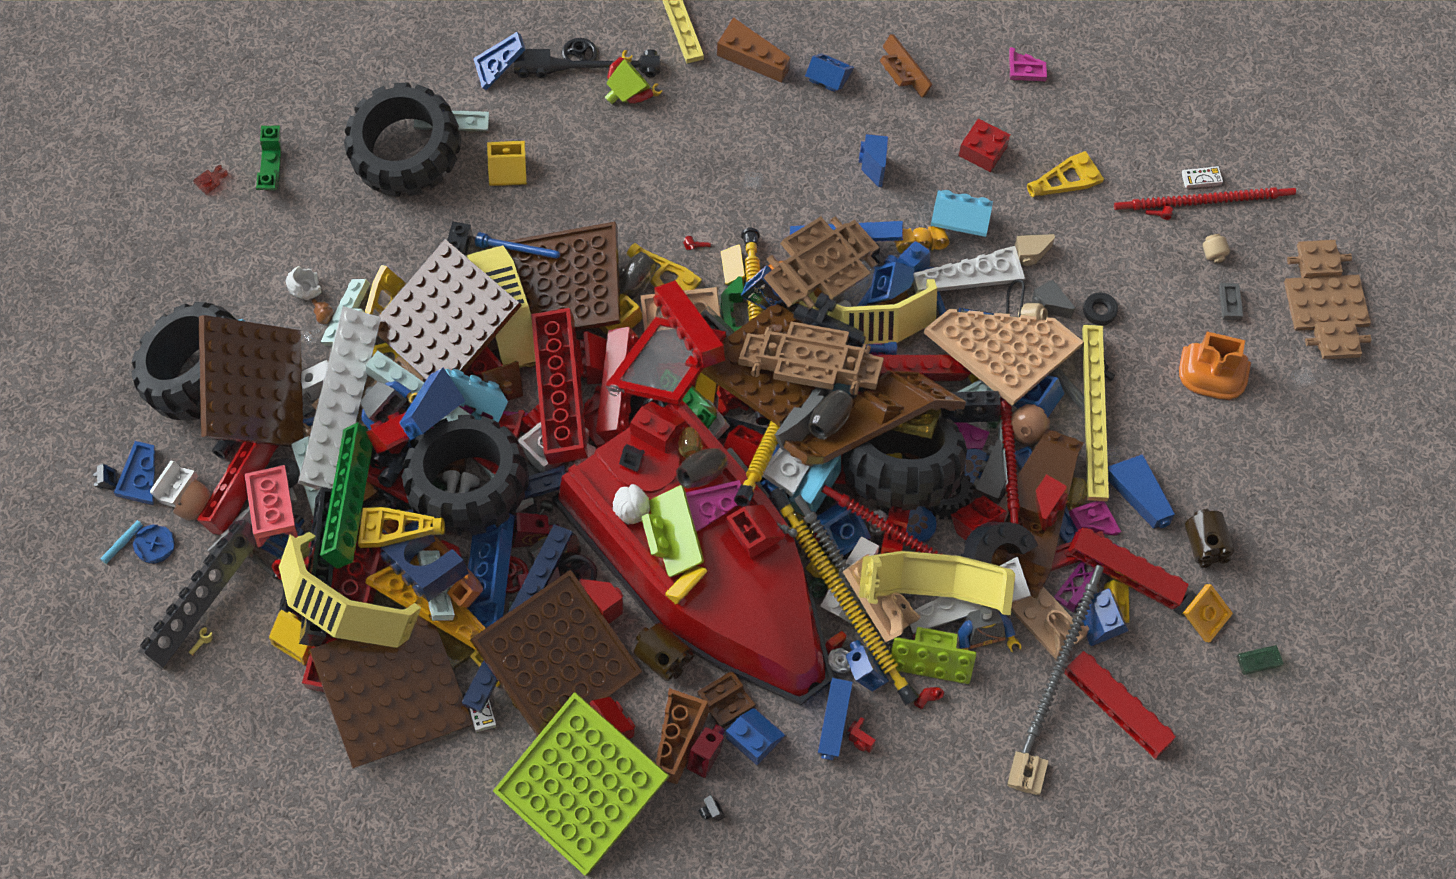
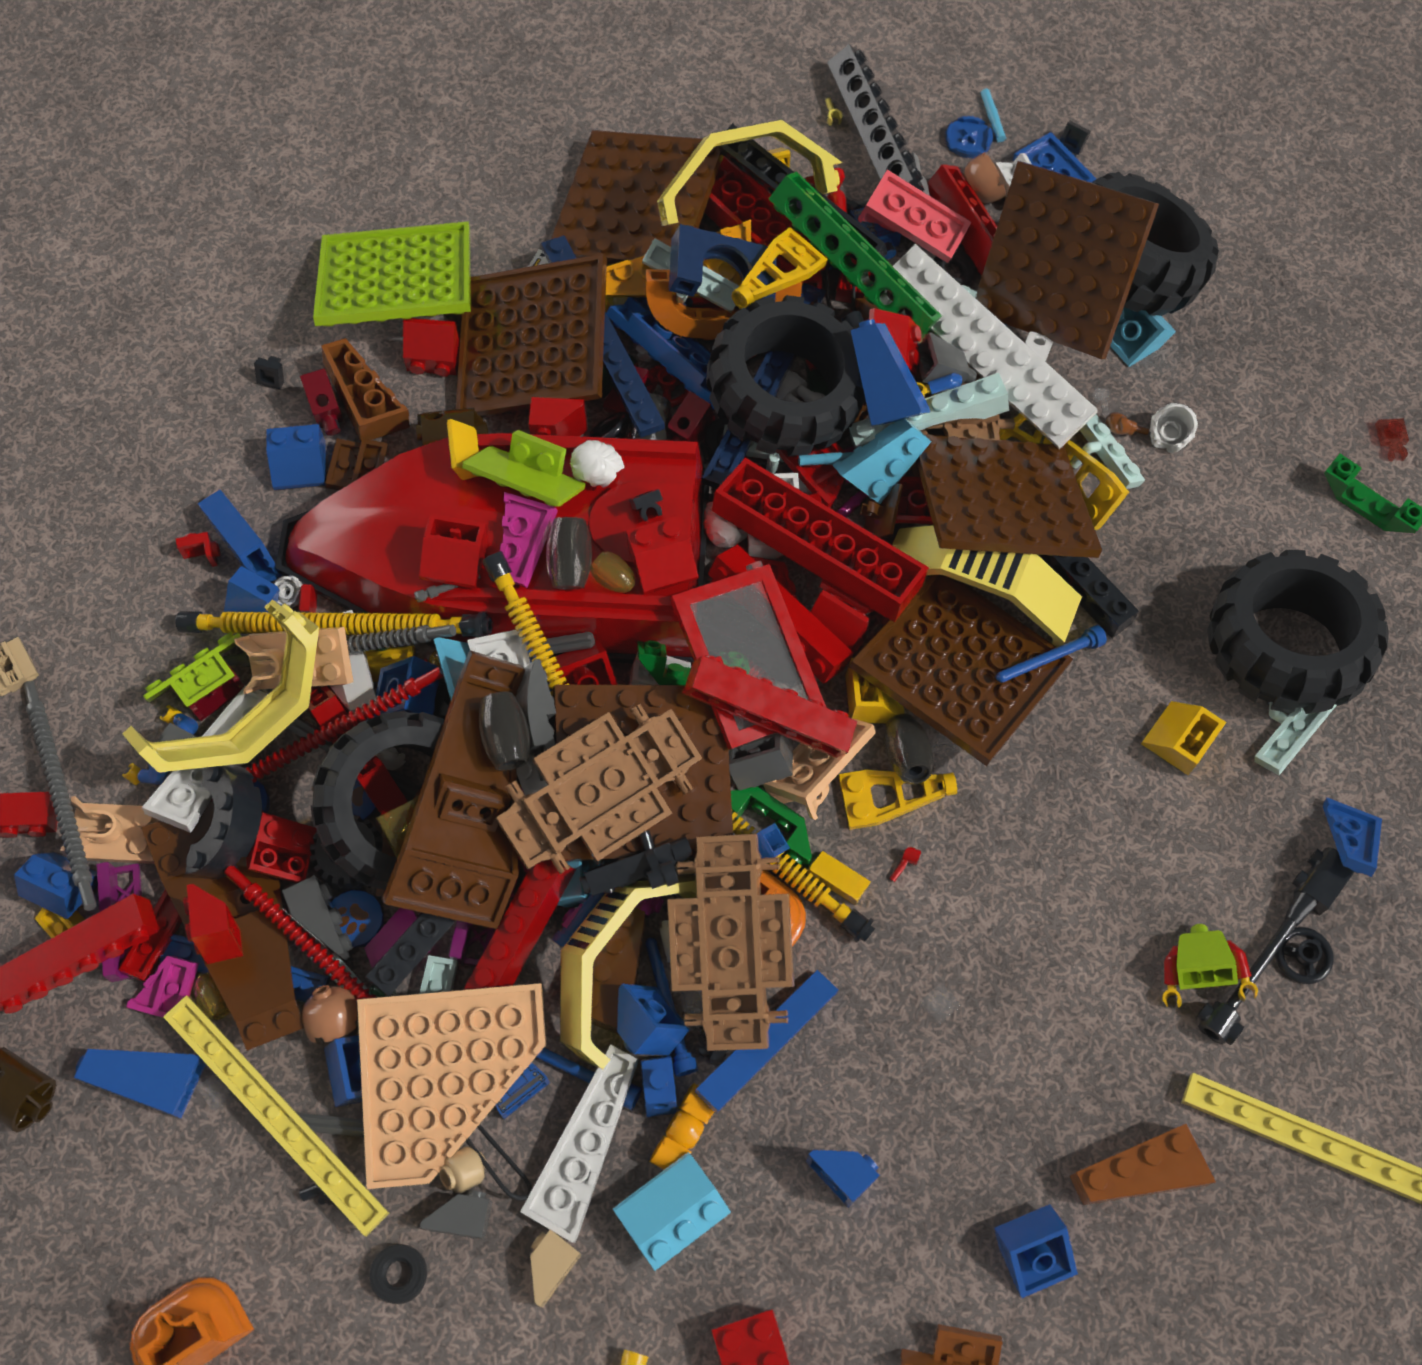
camera: 135 degrees right, 5 degrees up
red arm [914,687,944,709] -> none

